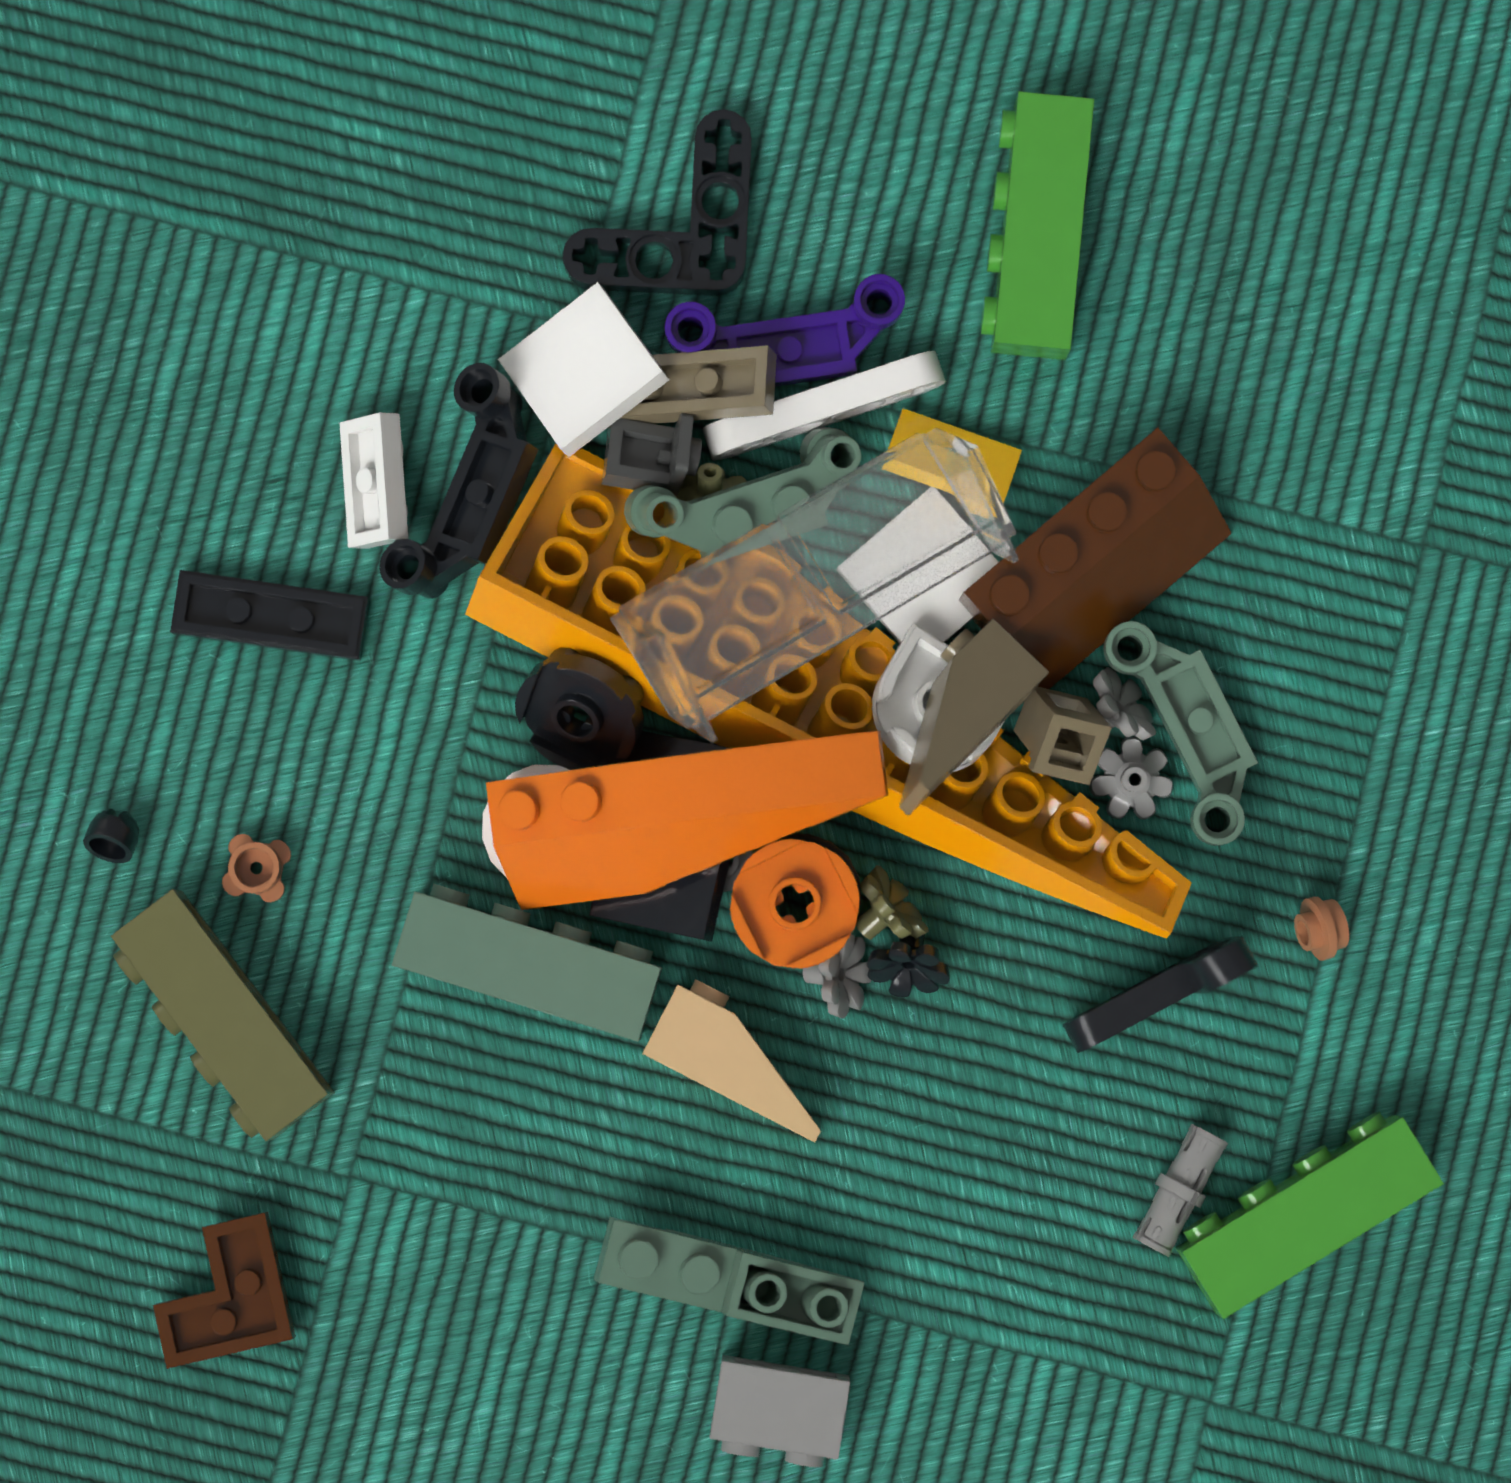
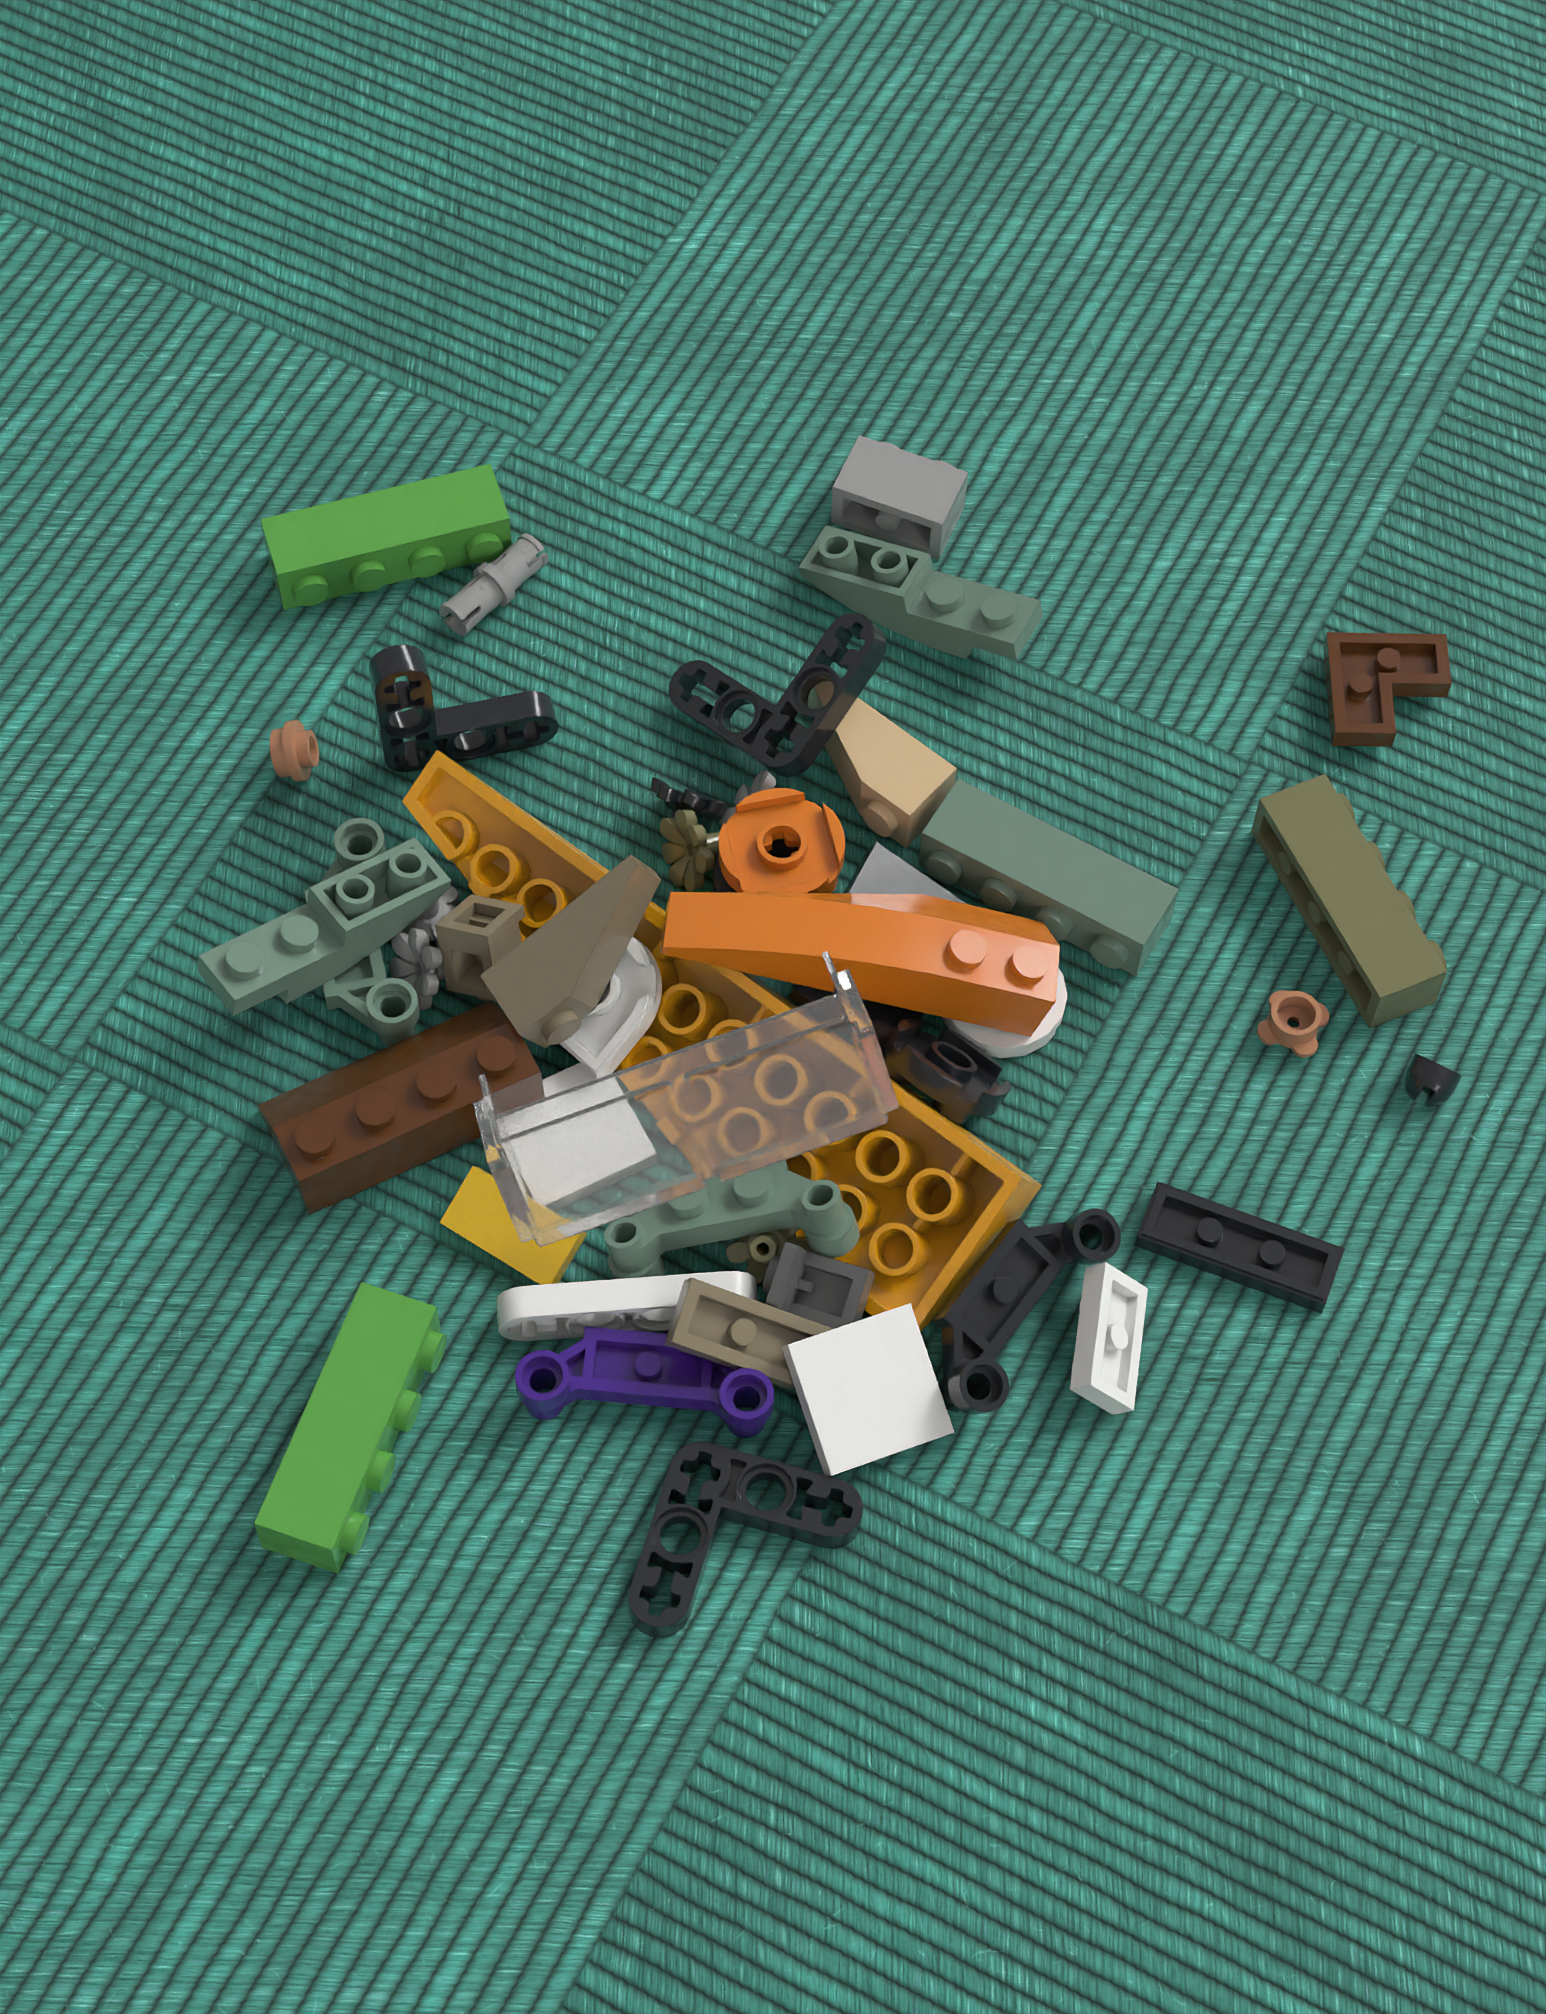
camera: 170 degrees left, 25 degrees down
none -> sand green slope [197,837,451,1016]
none -> black beam [669,613,887,777]

